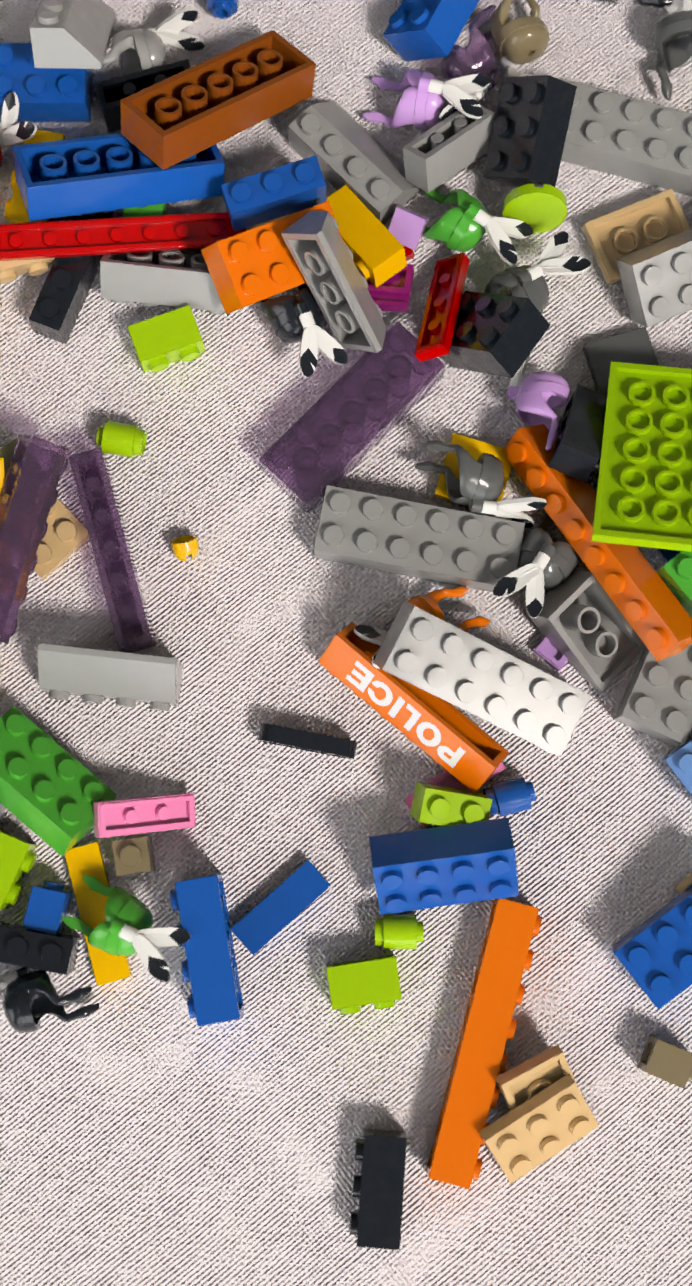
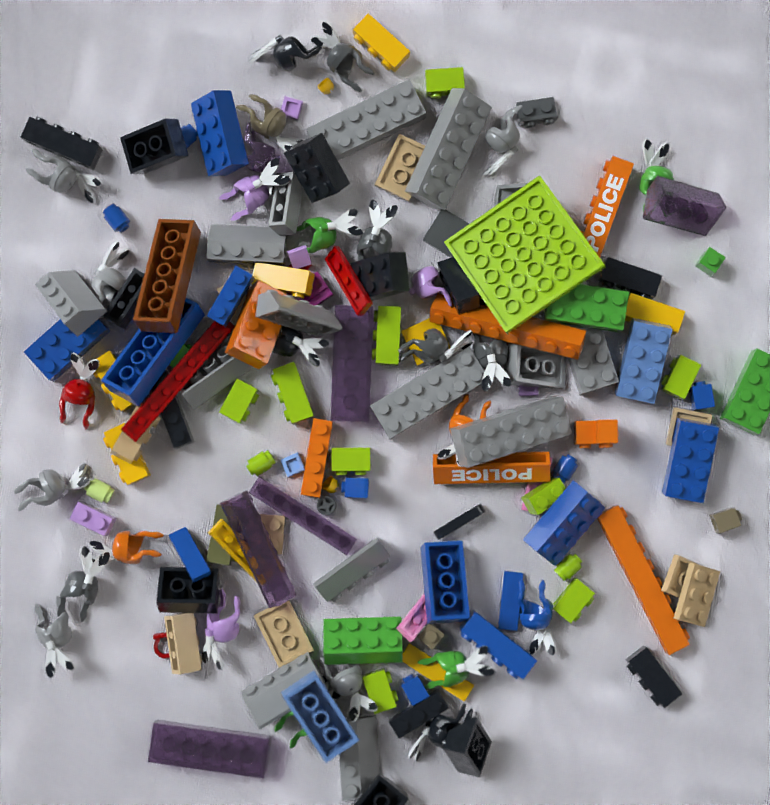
camera: 35 degrees left, 5 degrees up
lime tile [502,184,567,234] -> none
none -> lime brick [271,362,314,424]
none -> lavender tile [281,96,303,121]
none -> light blue tile [281,452,305,478]
none -> orange brick [301,418,333,498]
none -> dark grey wheel [316,496,336,515]
none -> yellow hinge [317,78,334,95]
none -> lime brick [332,448,371,475]
none -> blue slope [341,478,369,498]
none -> lime brick [372,306,401,366]
none -> blue brick [420,541,470,624]
none -> black slope [442,717,492,777]
none -> blue hair [518,579,557,656]
none -> orange brick [574,420,618,448]

